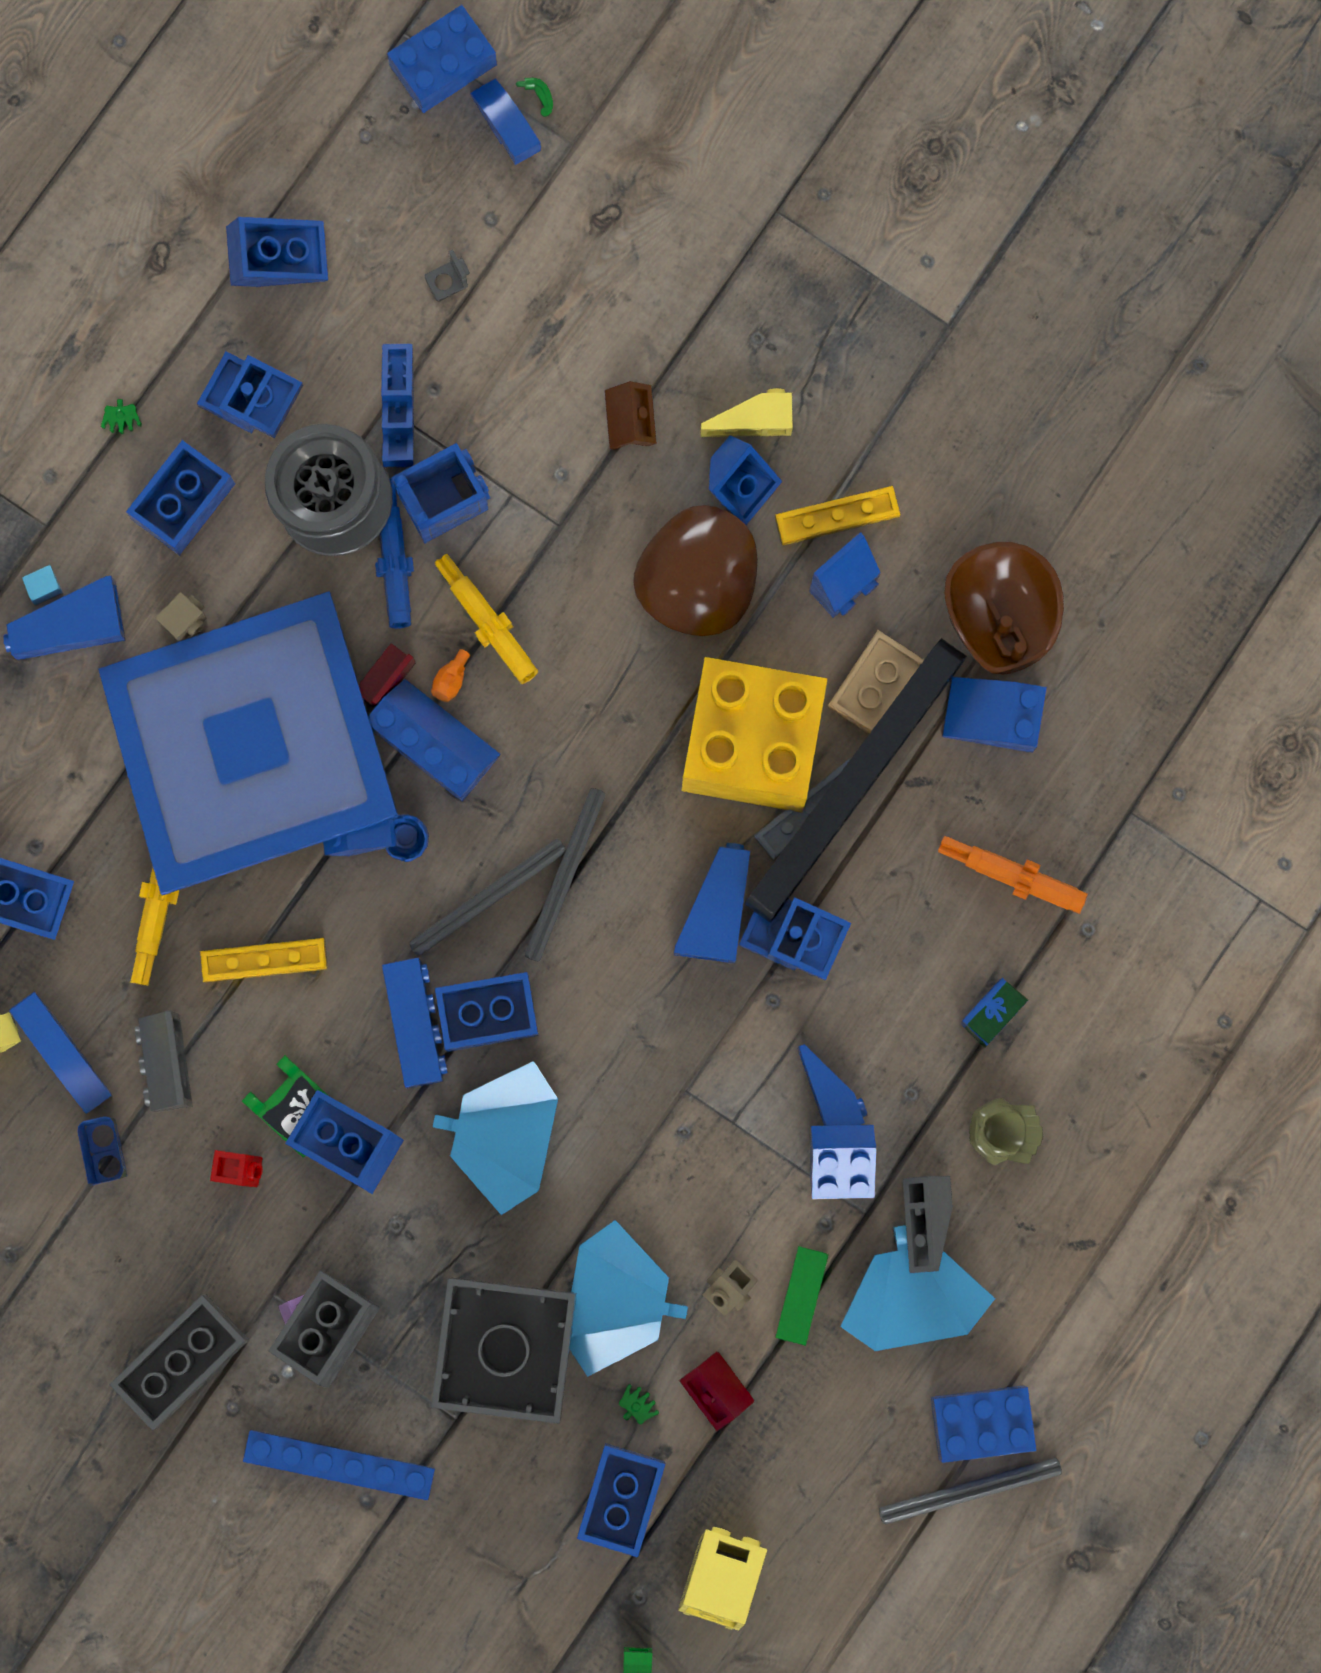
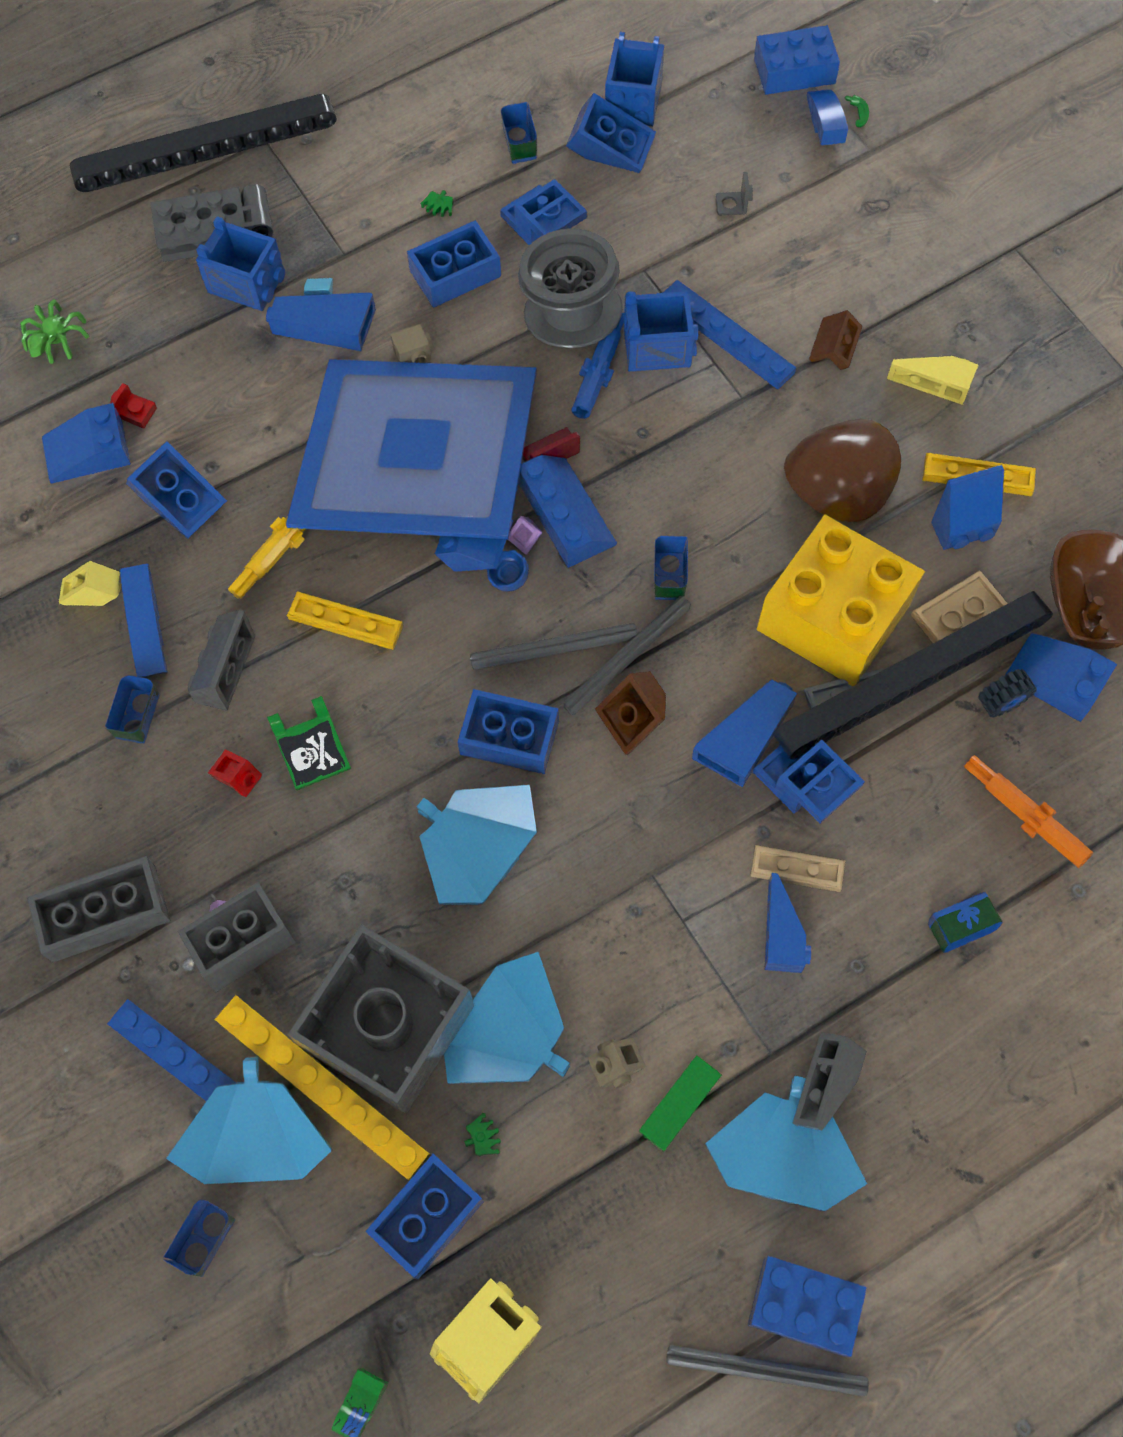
camera: 30 degrees right, 15 degrees down
blue slope [285,1090,404,1194] -> none
blue slope [381,344,414,467] -> none
blue brick [382,958,448,1089] -> none
orange piece [431,649,470,702] -> none
yellow piece [434,554,538,684] -> none
dark red panel [679,1351,754,1431] -> none
blue slope [709,435,782,525] -> none
brick [810,1125,876,1199] -> none
olive hair [969,1098,1044,1165] -> none
none -> blue piece [163,1200,236,1277]
none -> dark azure panel [166,1057,332,1184]
none -> yellow brick [215,995,431,1181]
none -> blue piece [501,102,537,164]
none -> lavender slope [507,516,543,555]
none -> reddish brown slope [595,671,666,755]
none -> blue container [605,32,664,126]
none -> blue piece [654,536,688,600]
none -> blue plate [663,280,796,389]
none -> tan tile [750,845,845,892]
none -> black wheel [978,669,1037,718]

